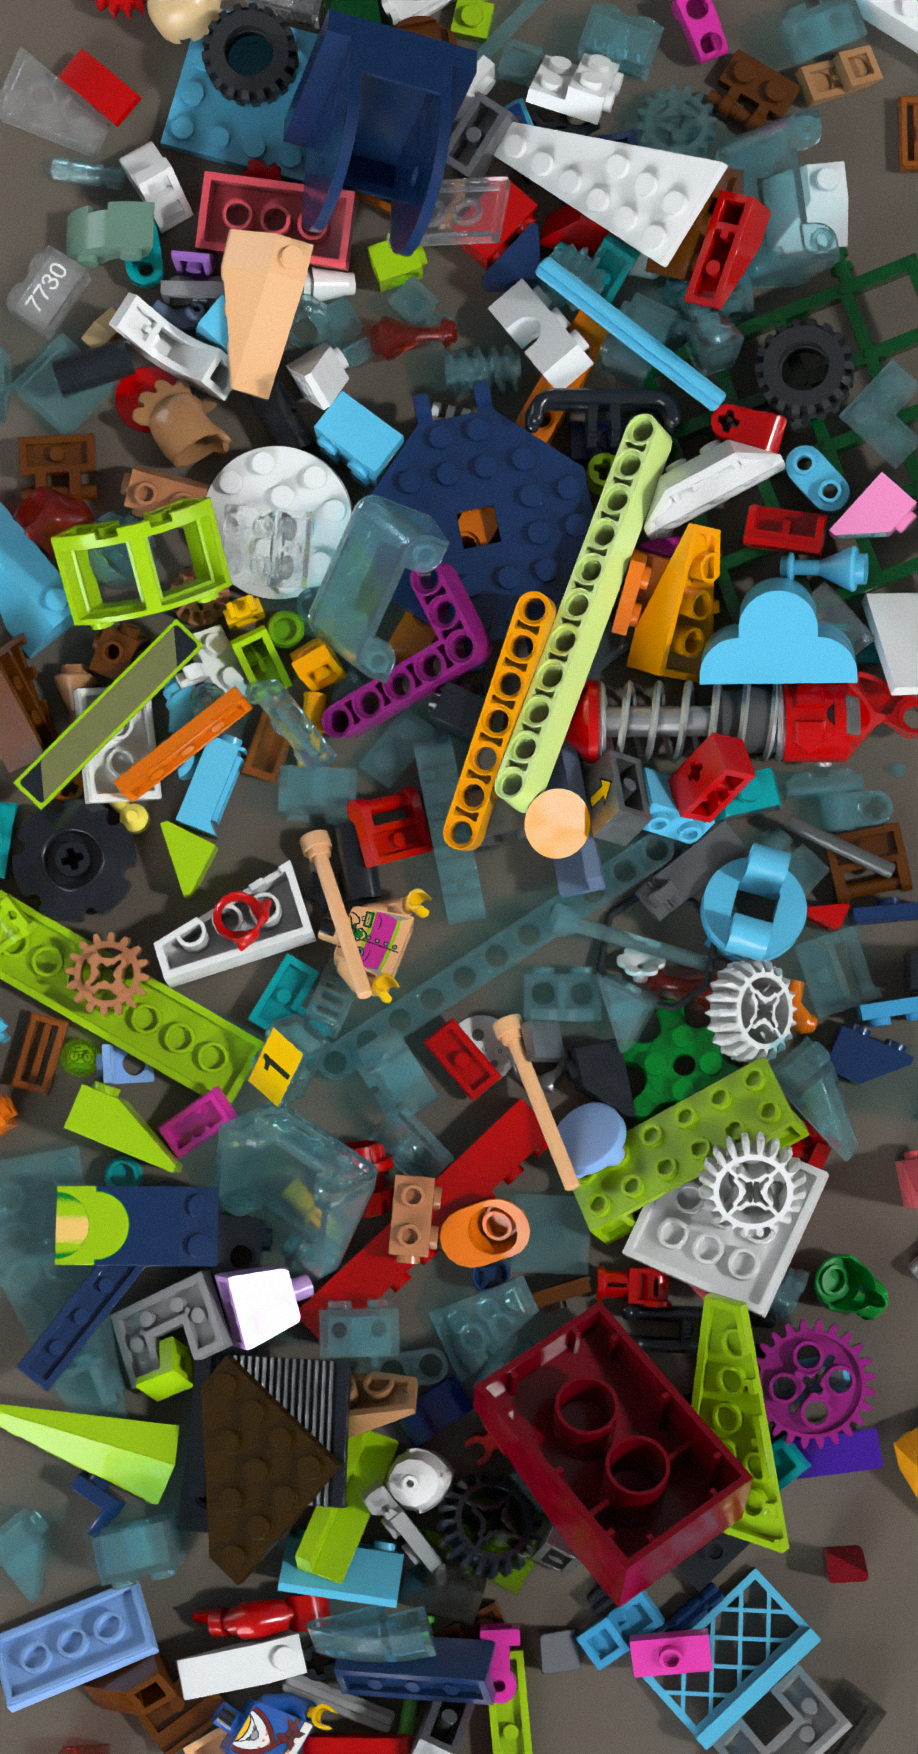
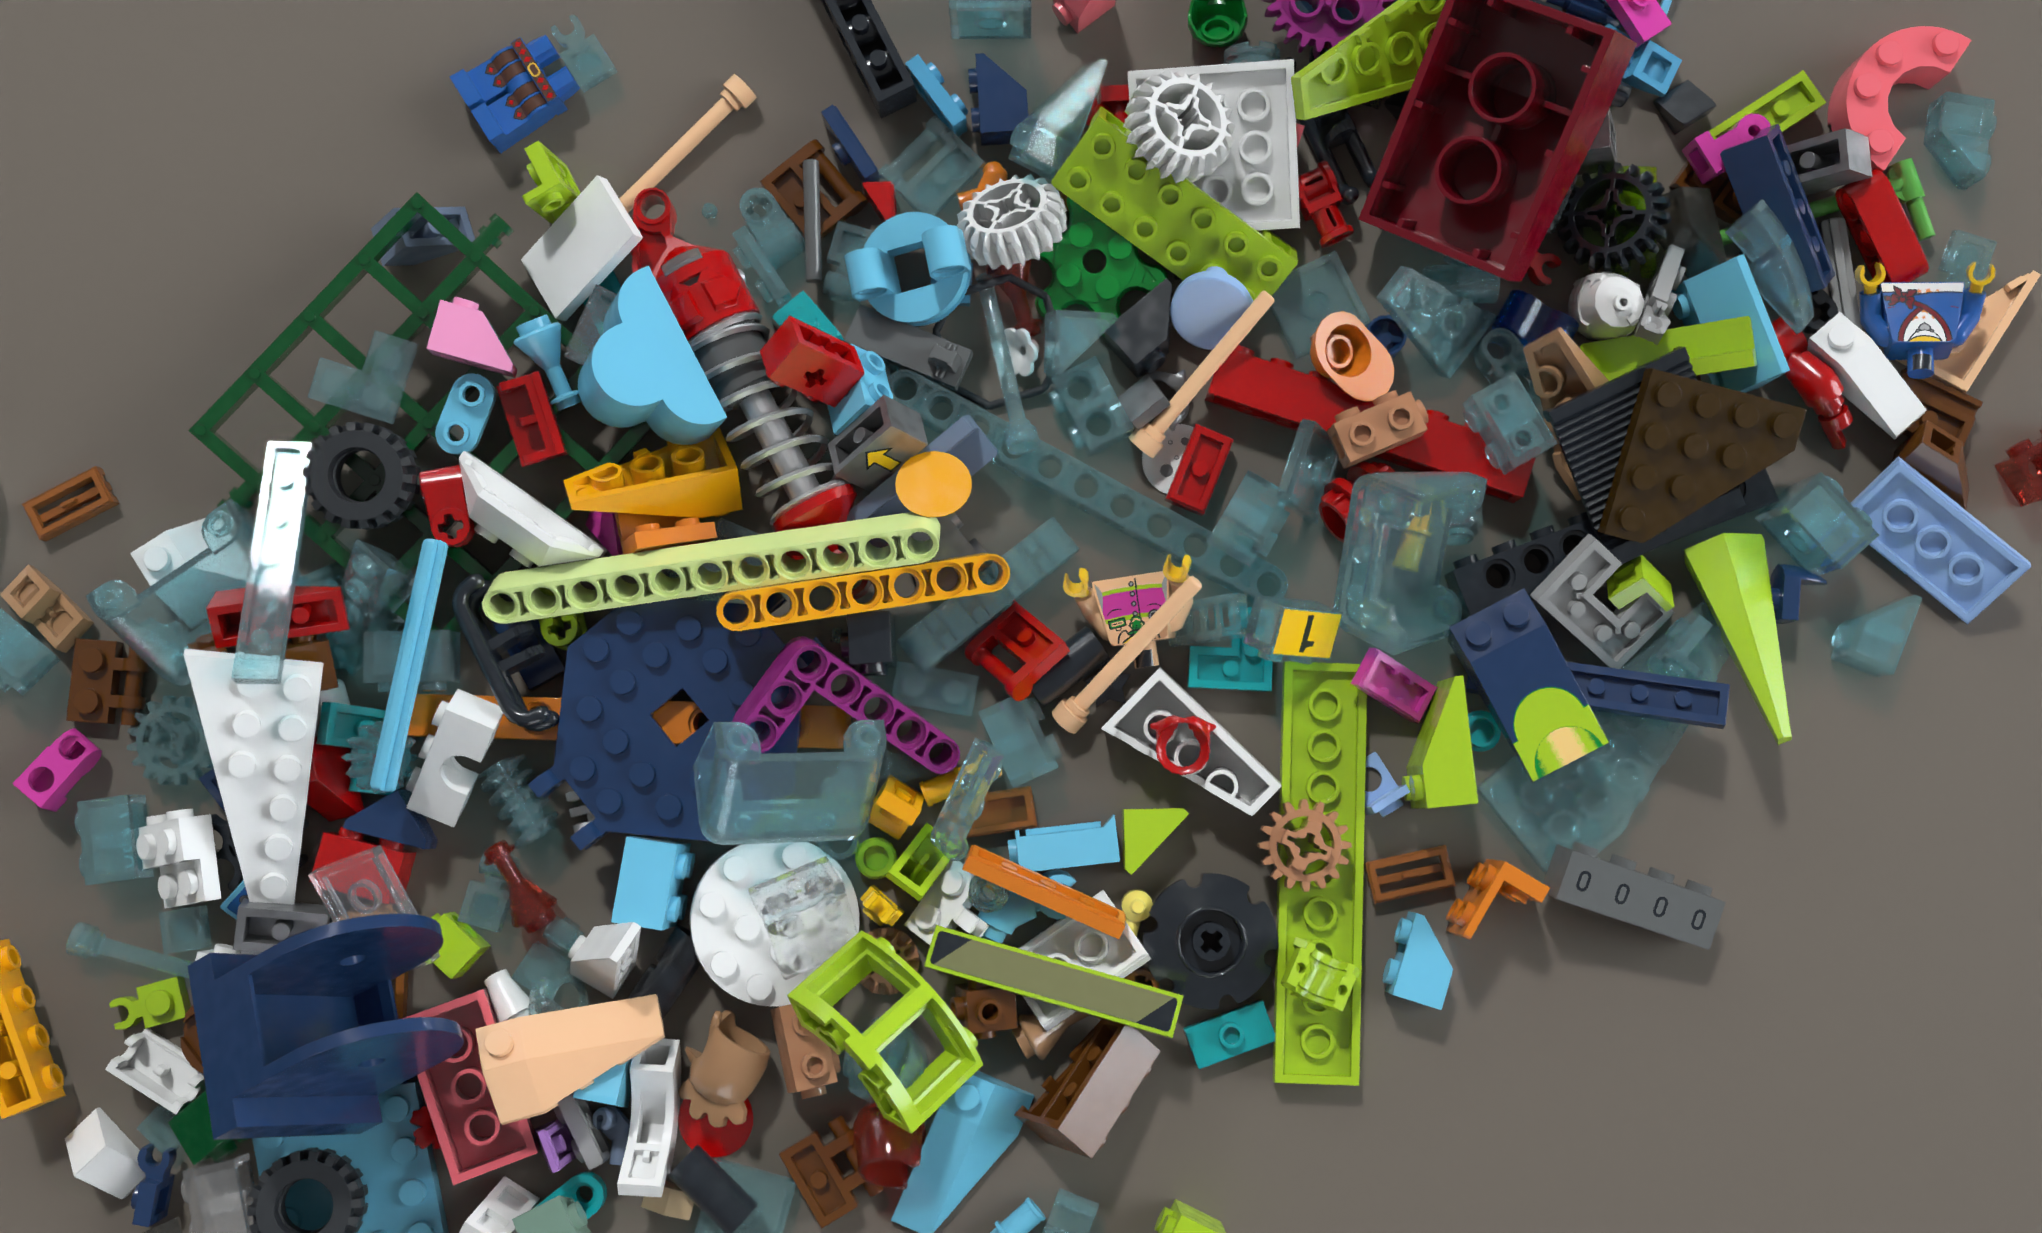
camera: 120 degrees left, 0 degrees up
clear neon green tile [60,1038,100,1077] -> none
torso [215,1265,314,1350] -> none
reddish brown plate [512,1275,592,1315] -> none
none -> clear light blue tile [231,441,315,684]

